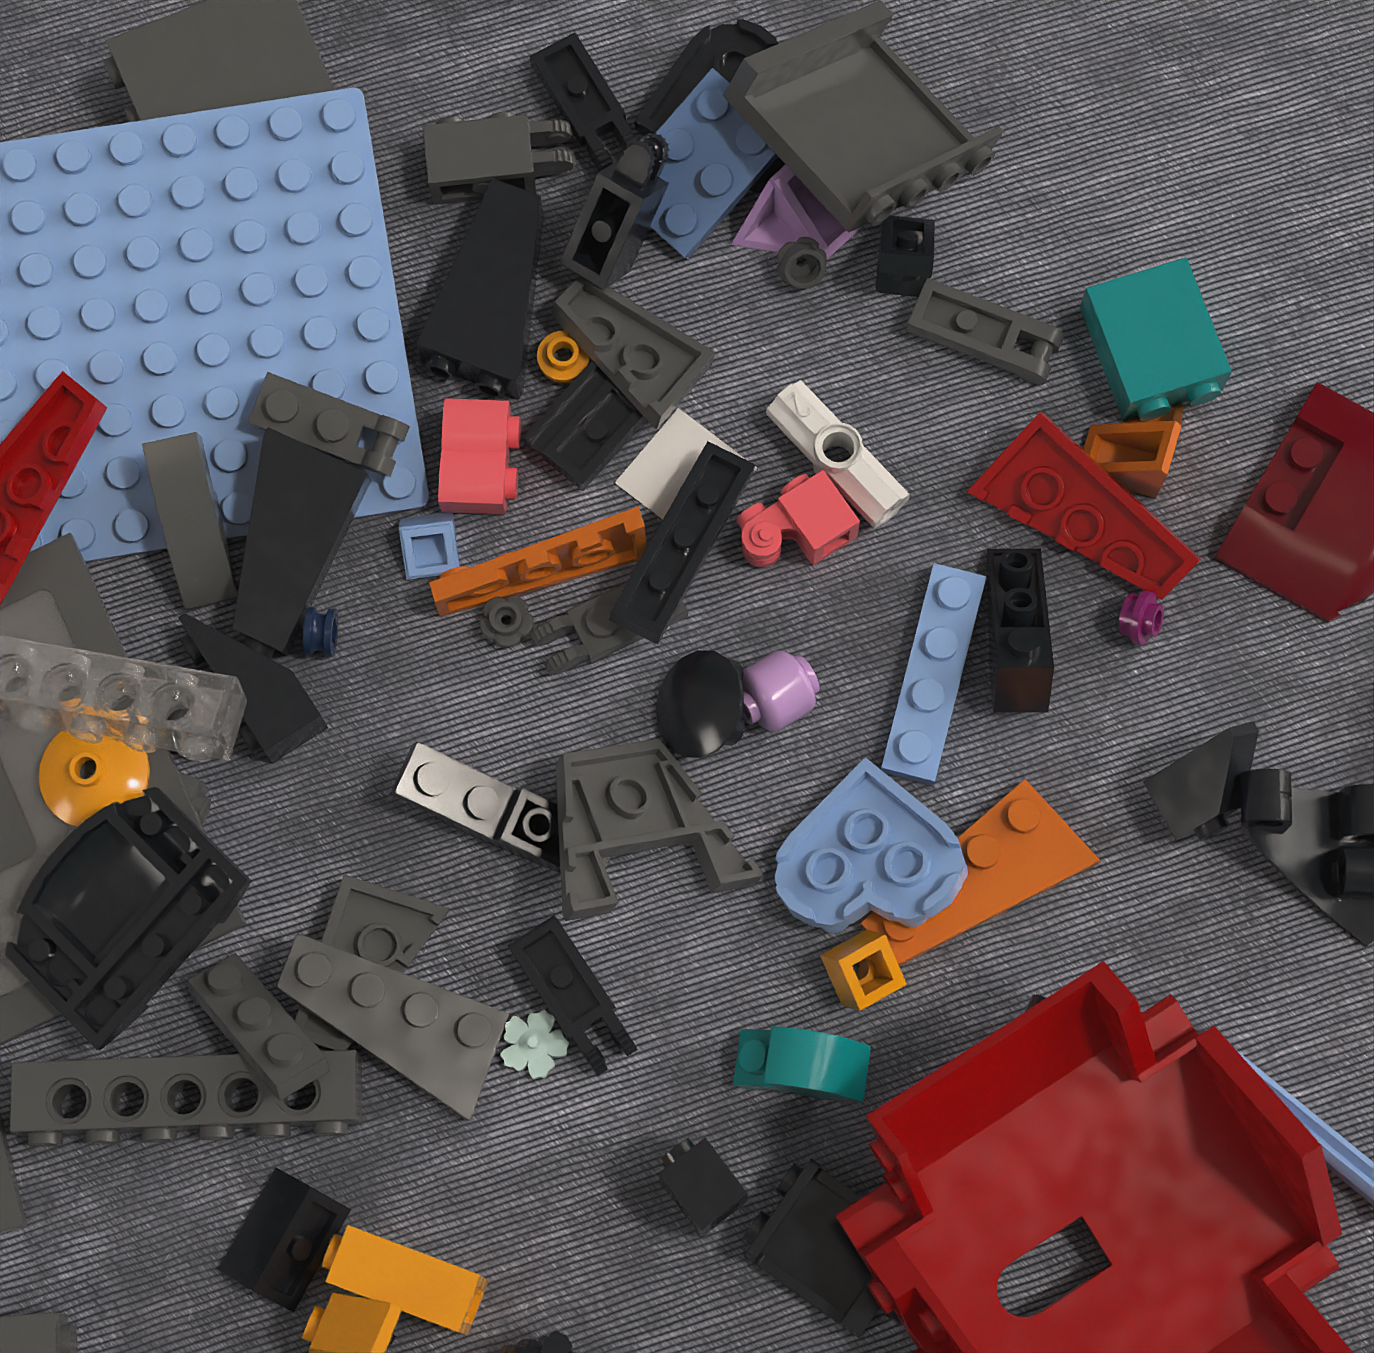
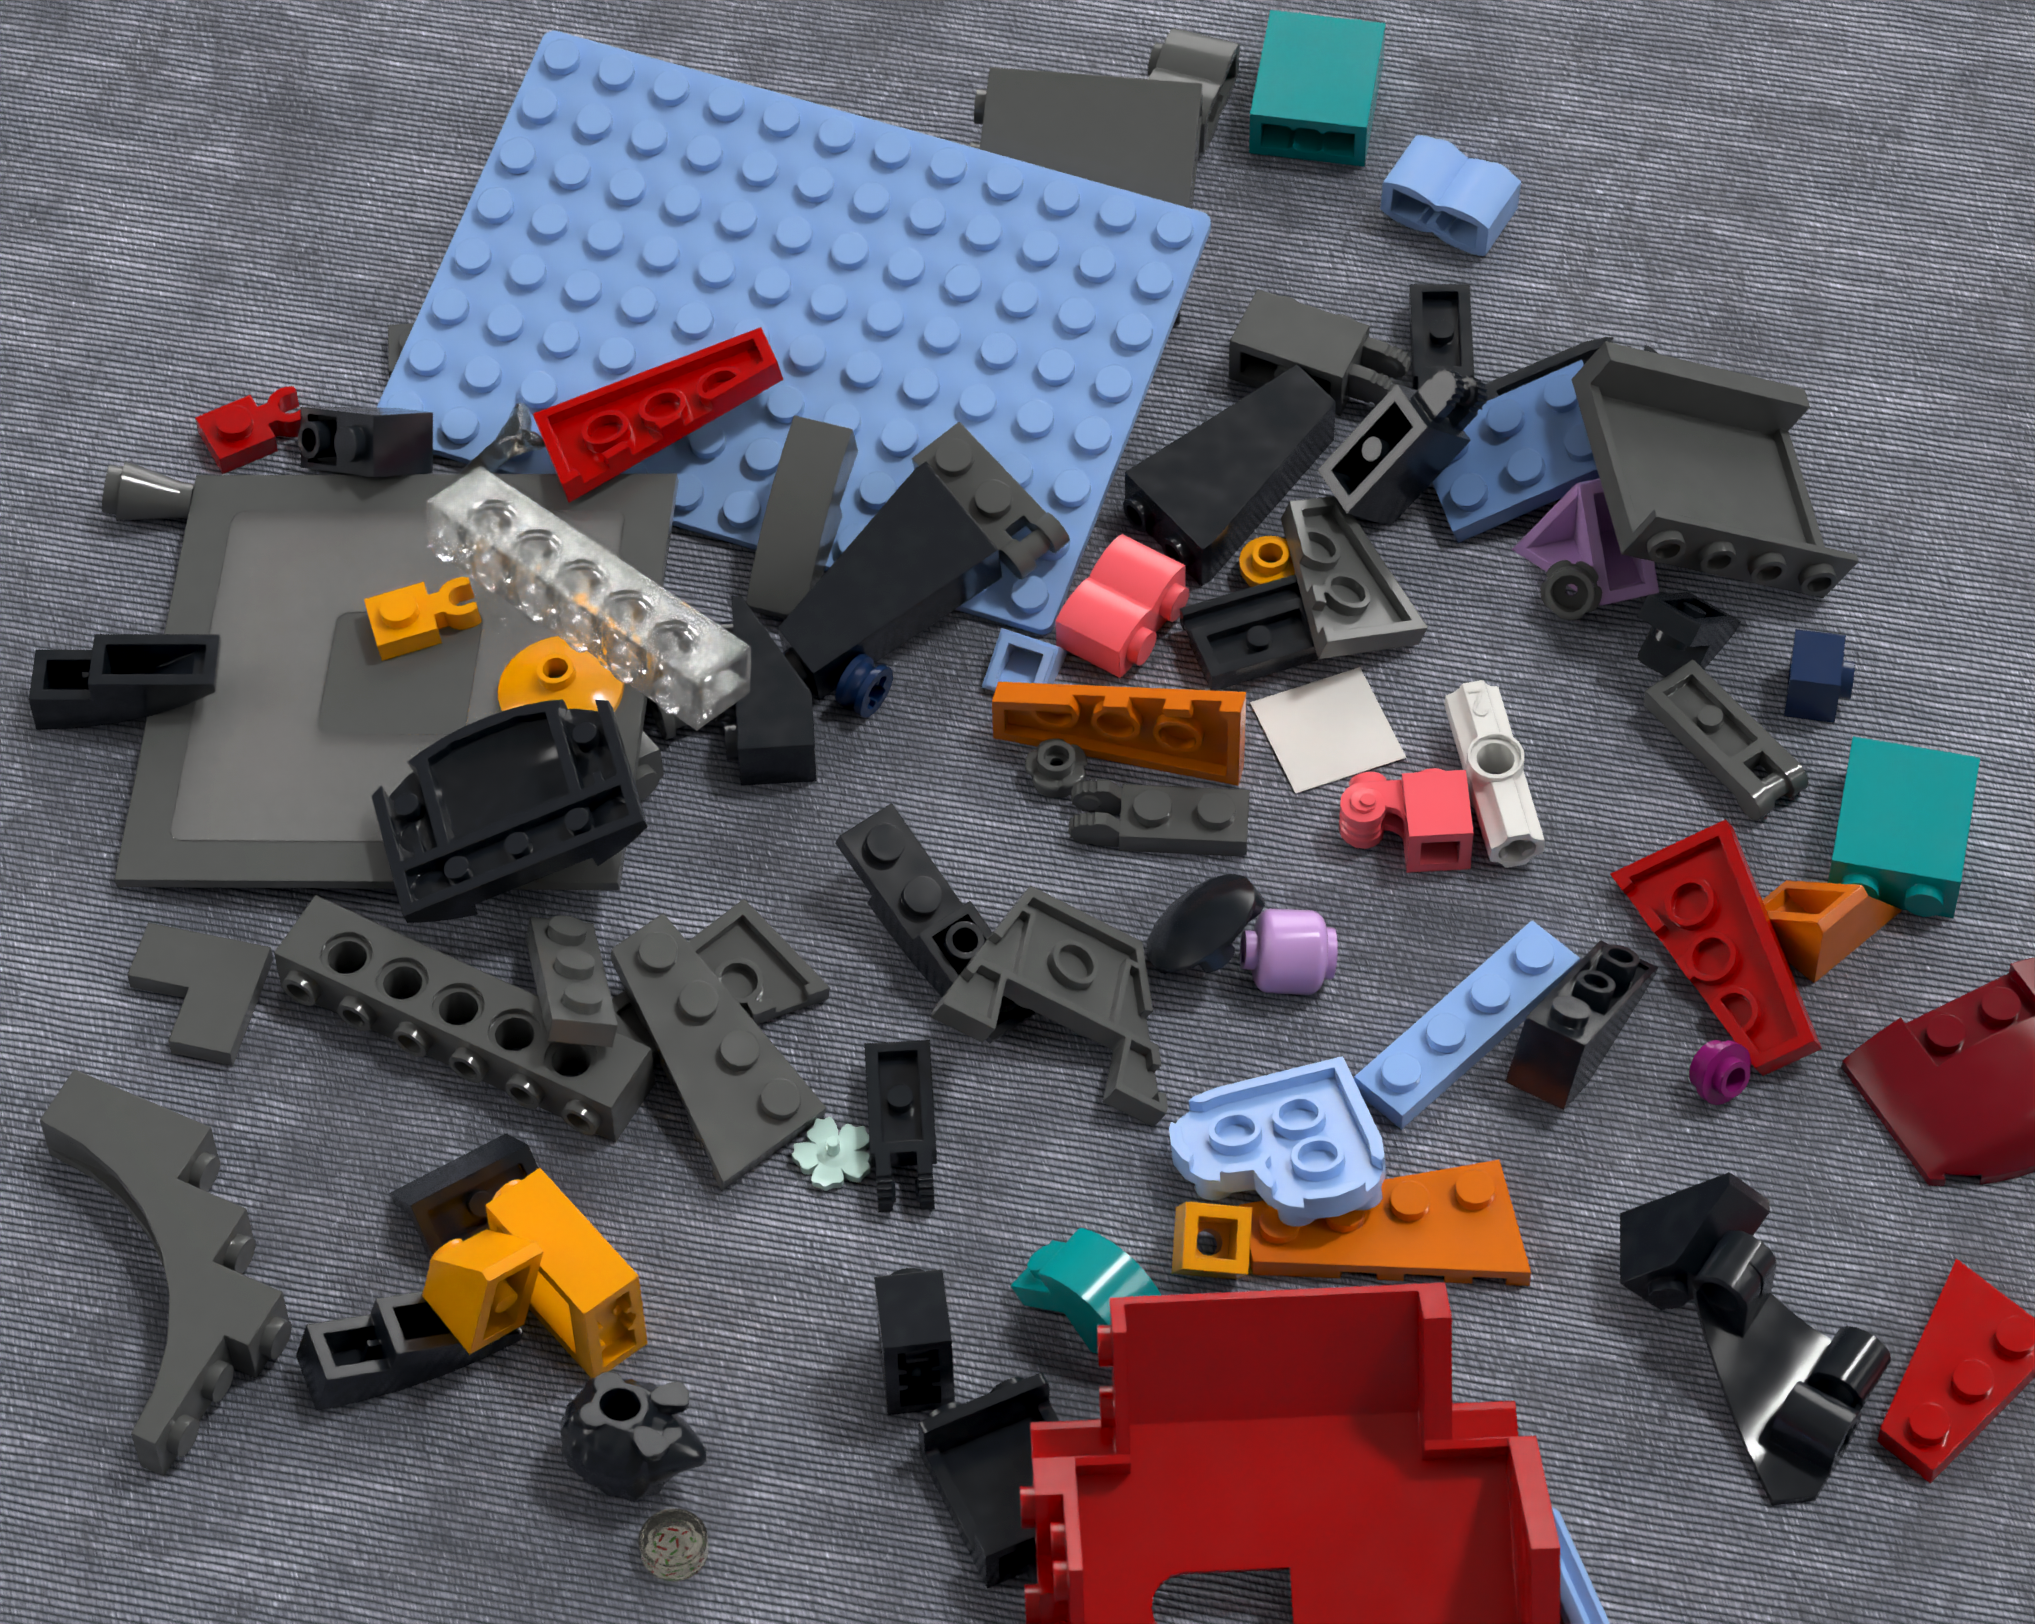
camera: 30 degrees right, 20 degrees down
black plate [609,441,756,645] -> none
none -> dark blue plate [1784,629,1855,723]

